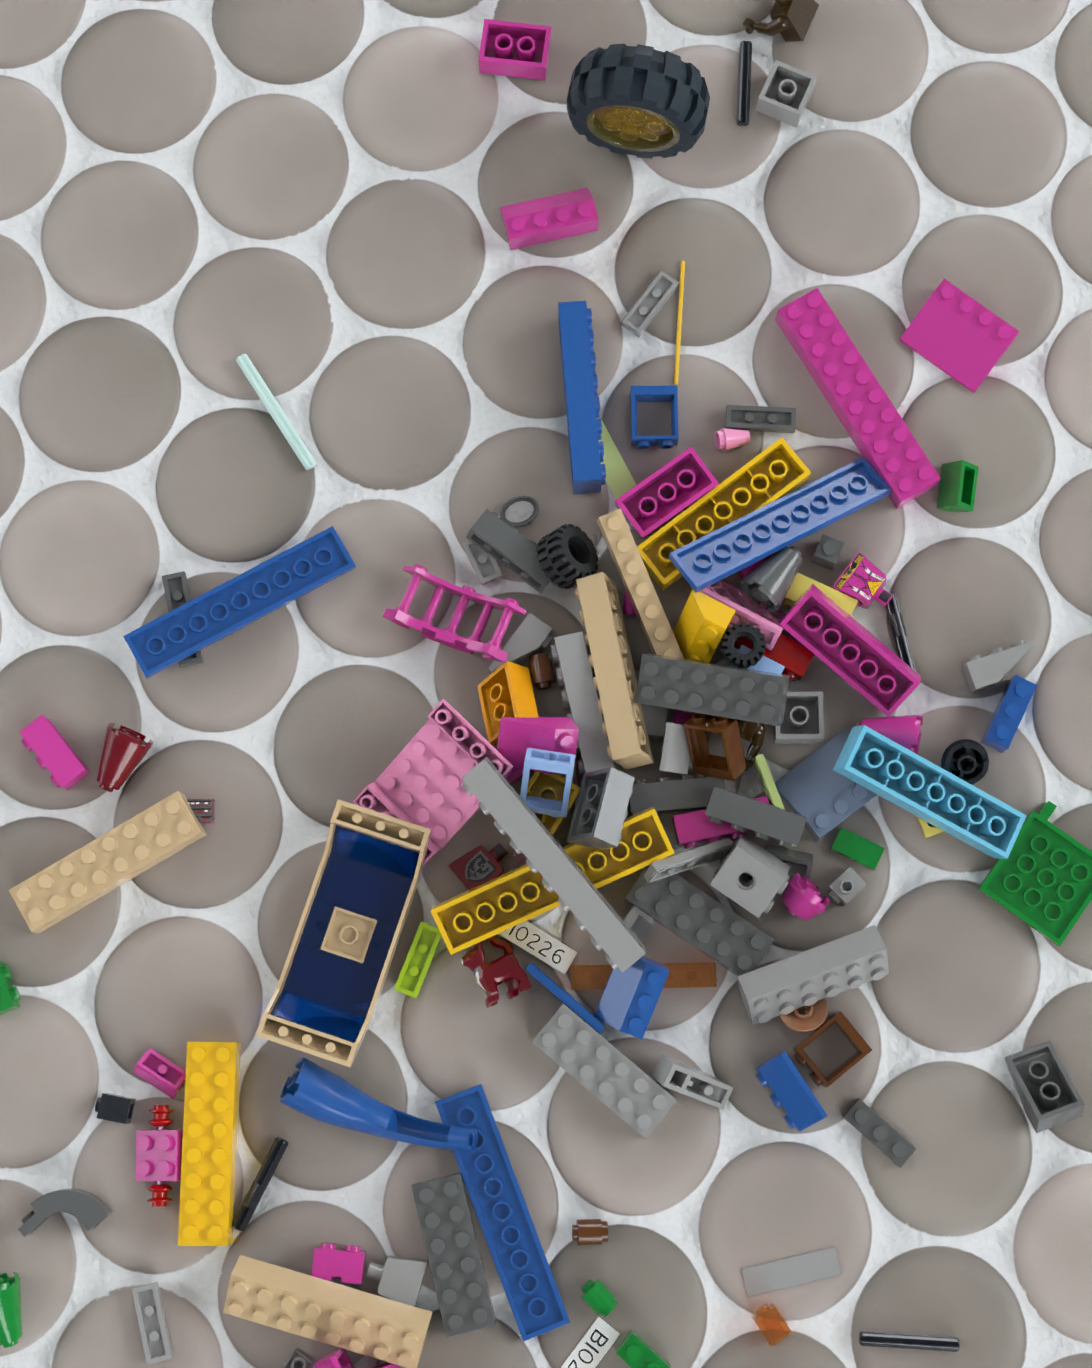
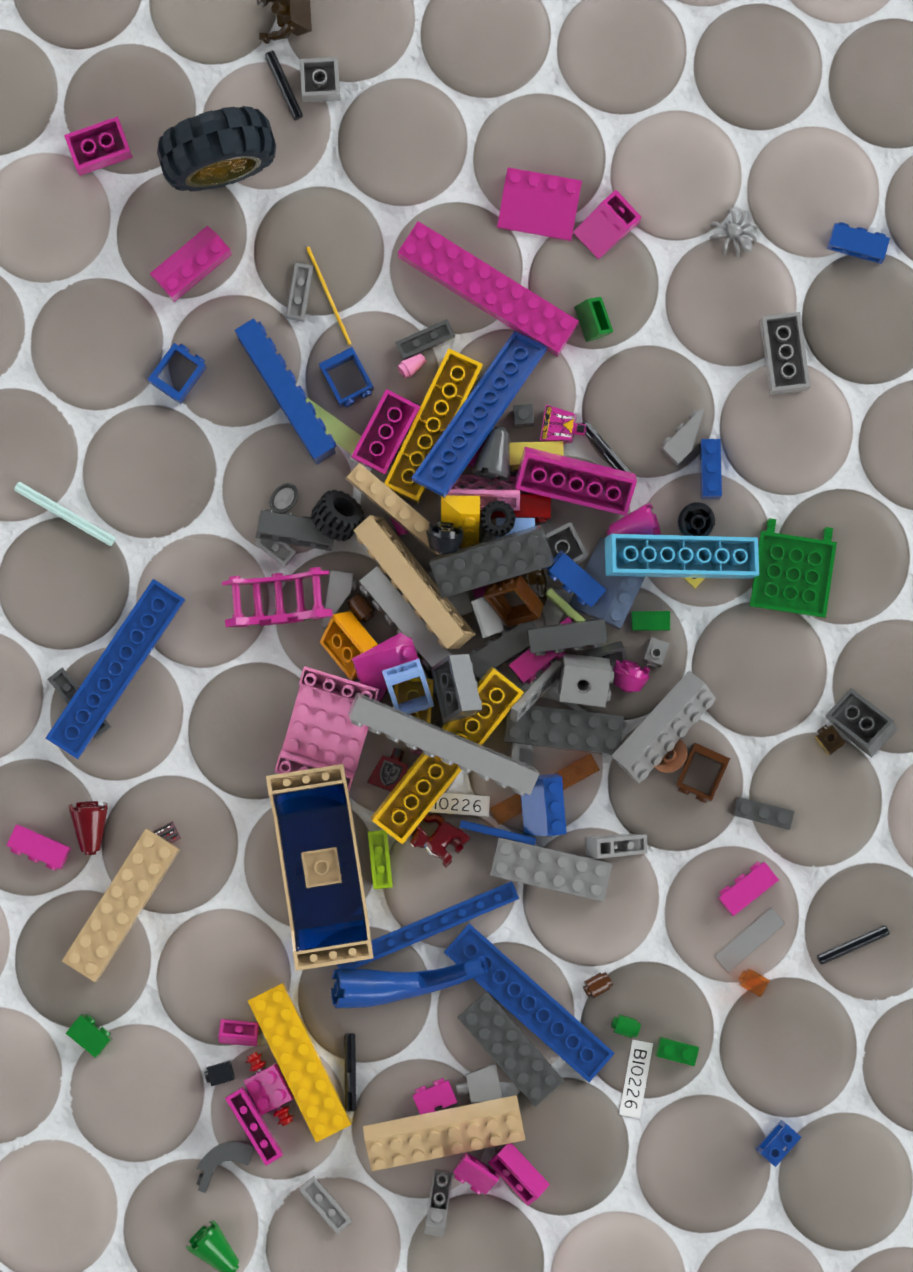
camera: 30 degrees left, 5 degrees up
blue slope [755,1052,828,1132] -> none
none -> blue window [147,343,207,404]
none -> dark pink brick [225,1086,284,1166]
none -> blue plate [336,881,520,969]
none -> black cone [426,521,465,554]
none -> blue brick [546,550,606,607]
none -> dark pink slope [573,190,642,260]
none -> dark pink brick [717,861,779,916]
none -> dark brown brick [815,724,846,756]

